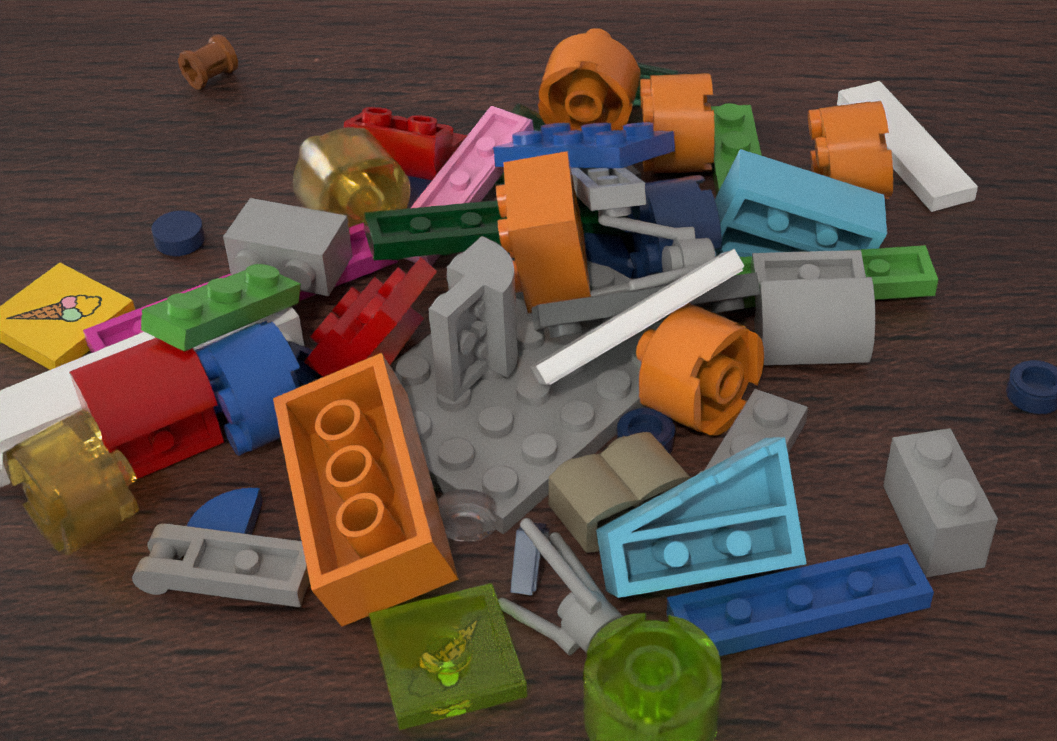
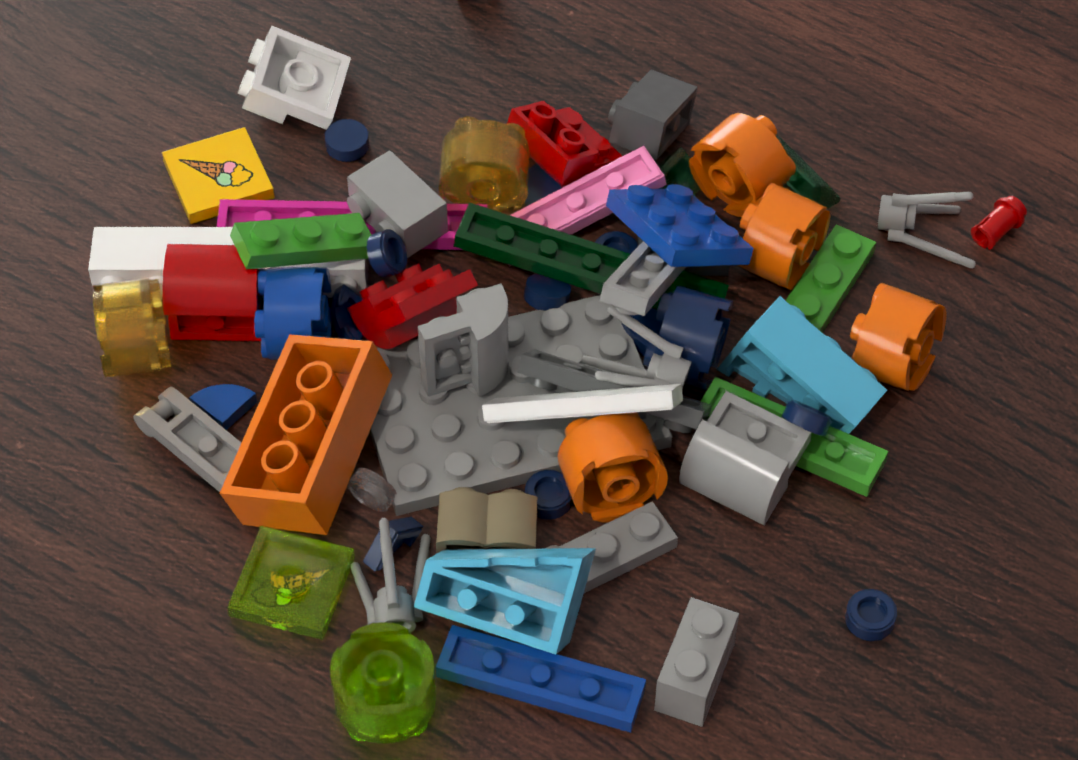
camera: 30 degrees right, 10 degrees up
orange brick [496,151,591,313] -> none
white tile [837,81,978,212] -> none
none -> white plate [238,26,351,130]
none -> dark blue tile [367,229,407,278]
none -> dark grey brick [608,70,698,160]
none -> dark blue tile [781,400,832,437]
none -> light grey plant [878,192,976,268]
none -> red pin [971,196,1027,250]

